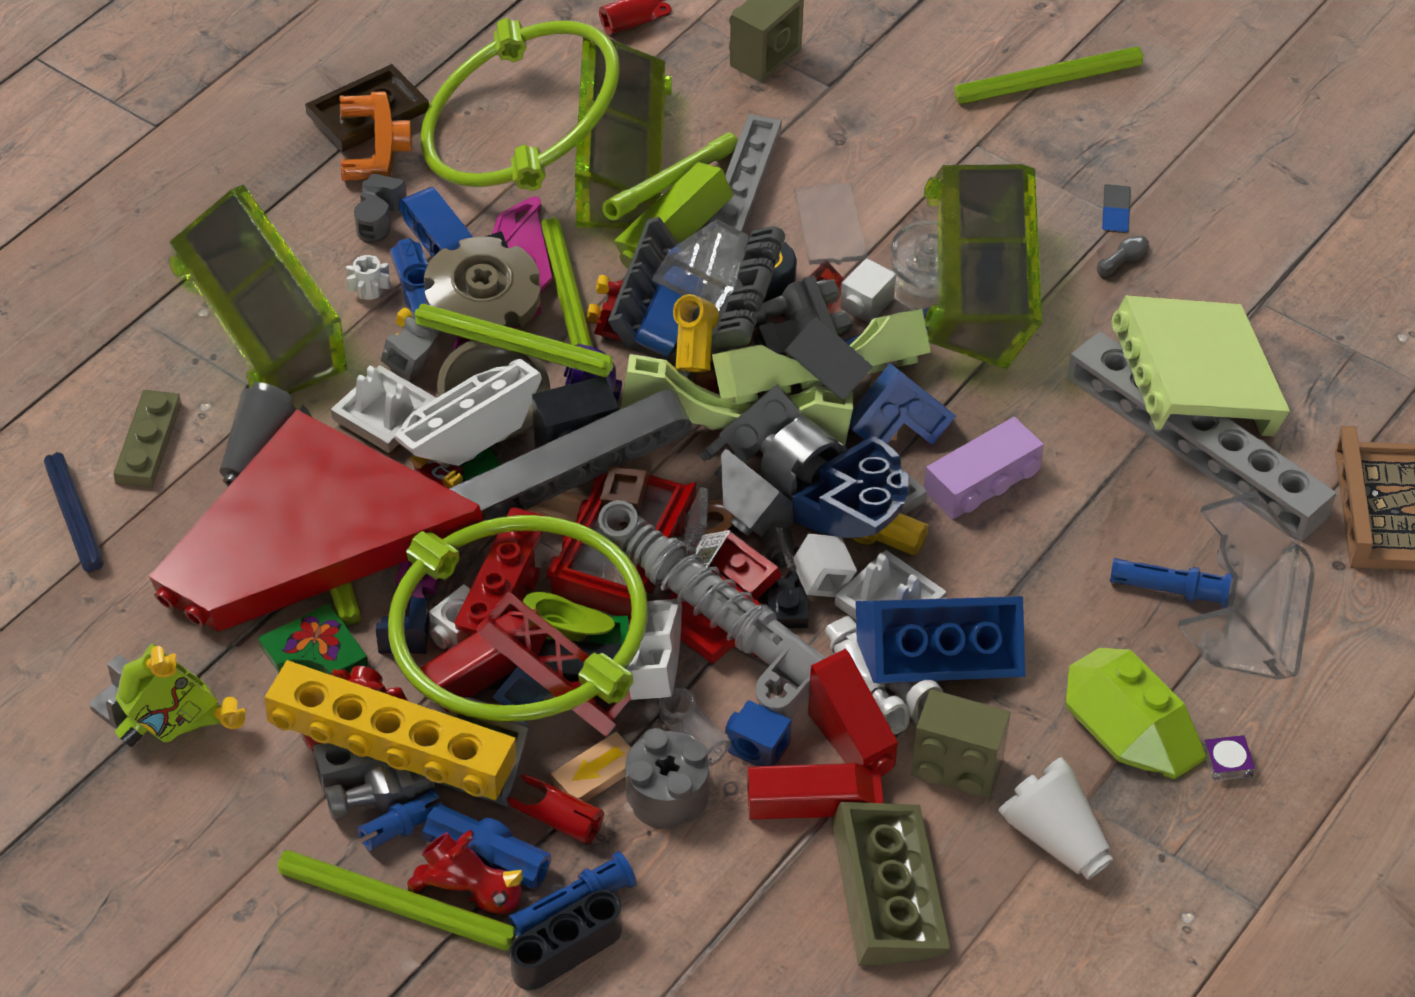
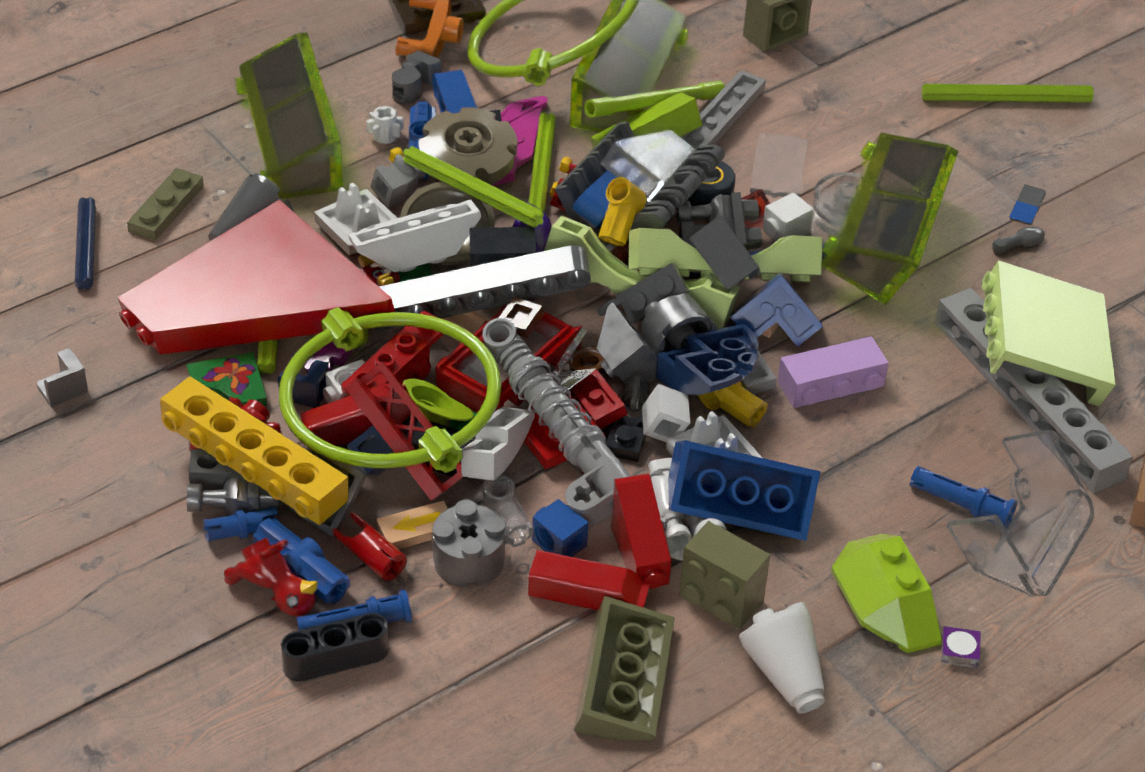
camera: 15 degrees right, 5 degrees down
lime torso [114,643,246,747] -> none
lime axle [277,850,516,951] -> none

